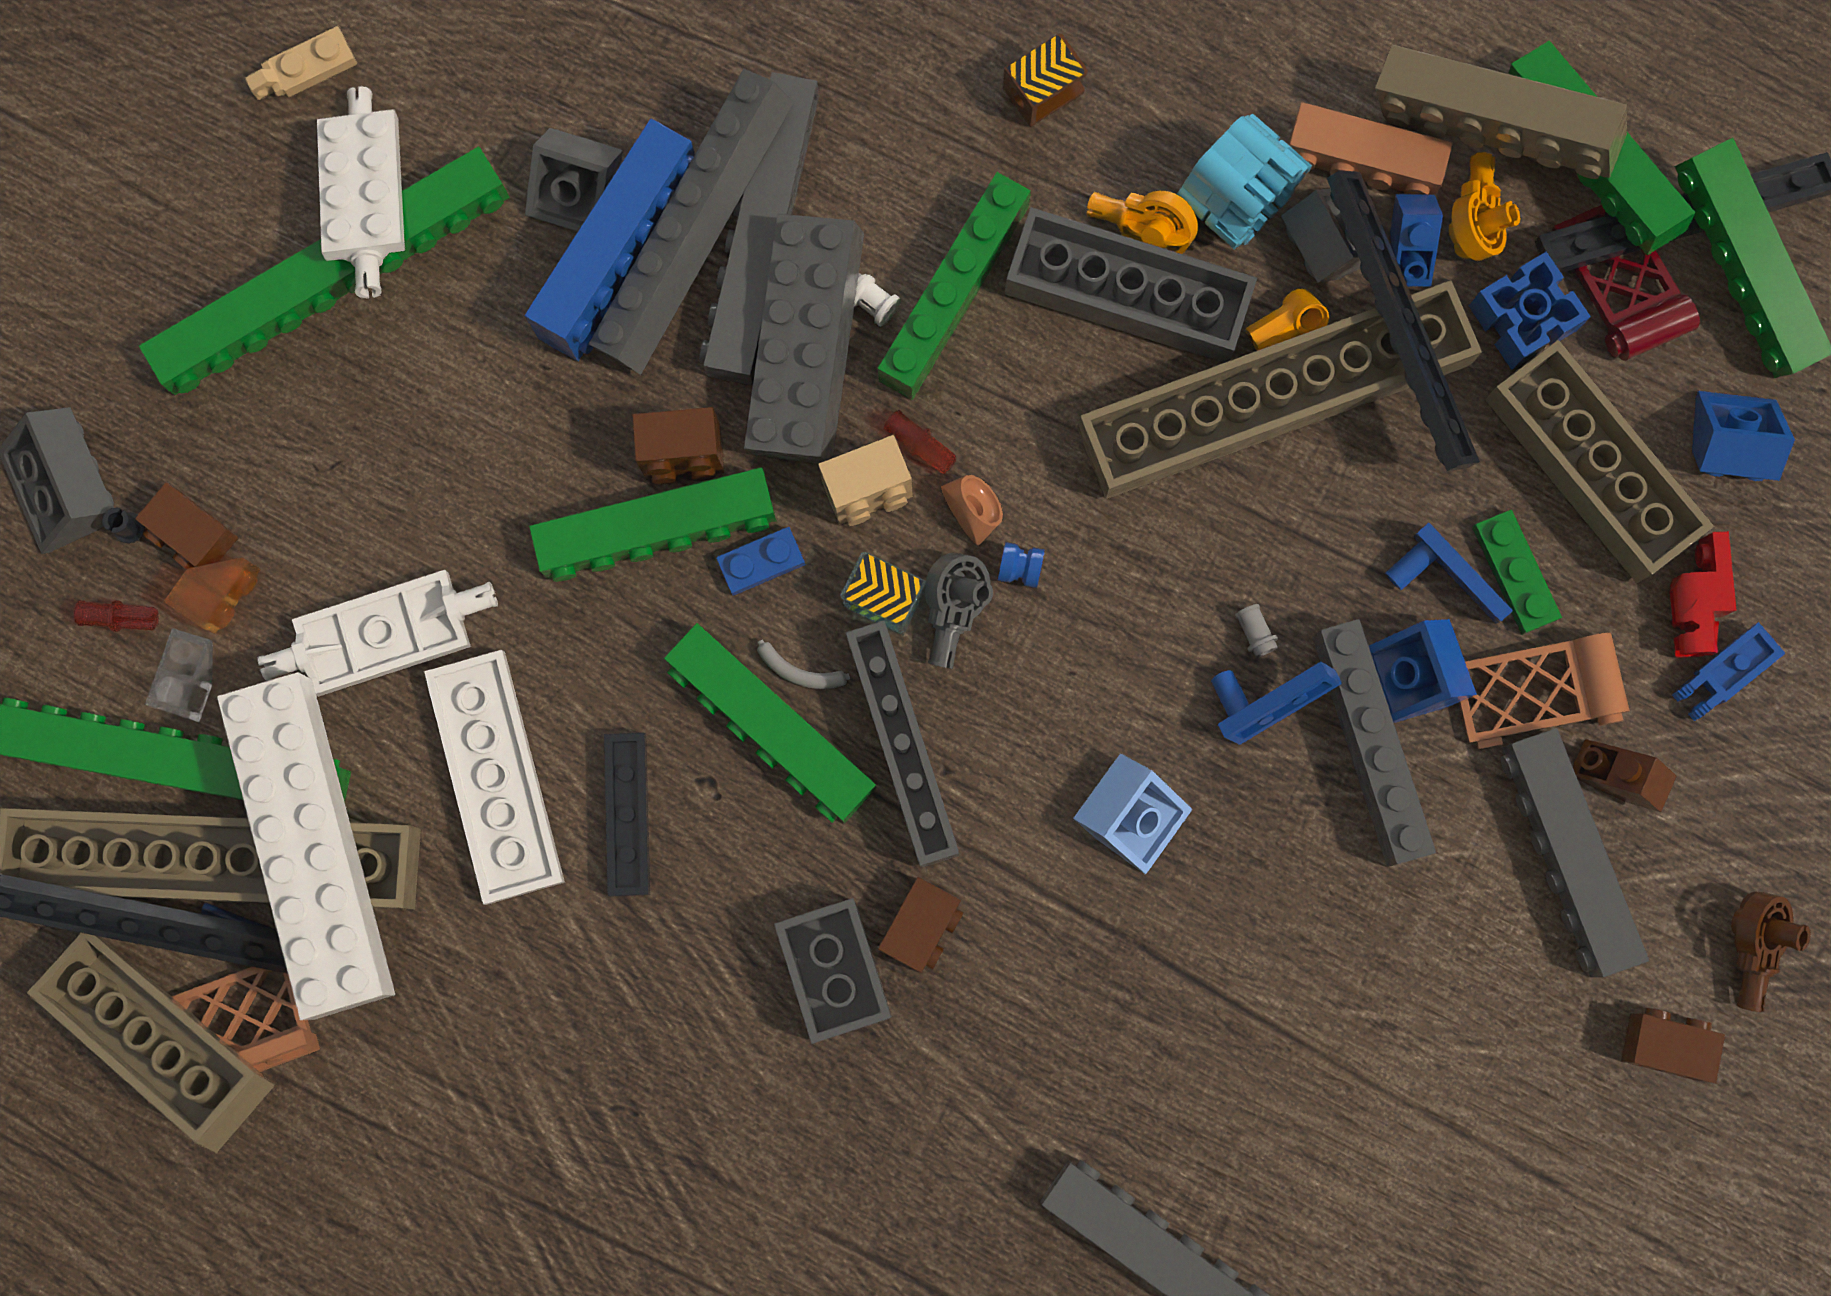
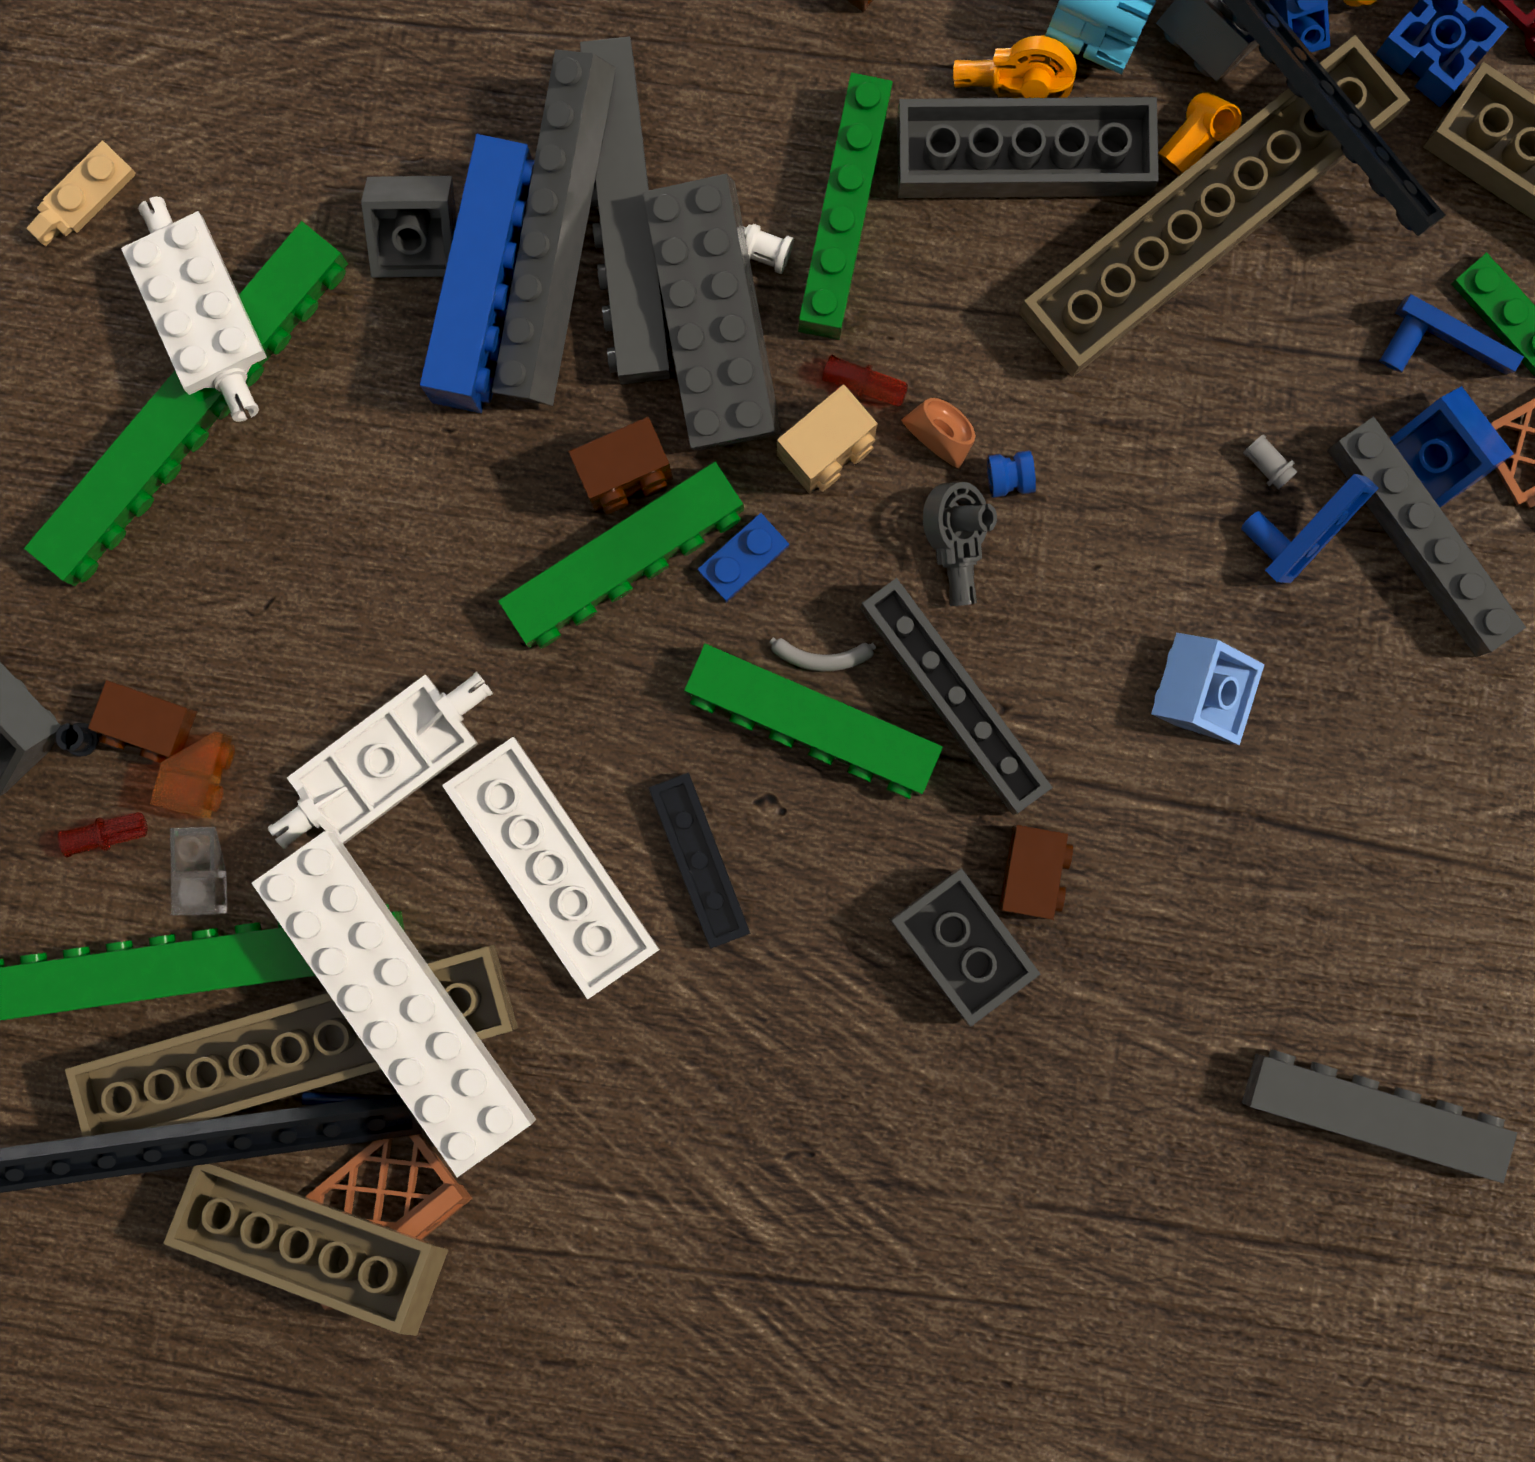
camera: 20 degrees left, 5 degrees up
piece [841,552,926,636] -> none

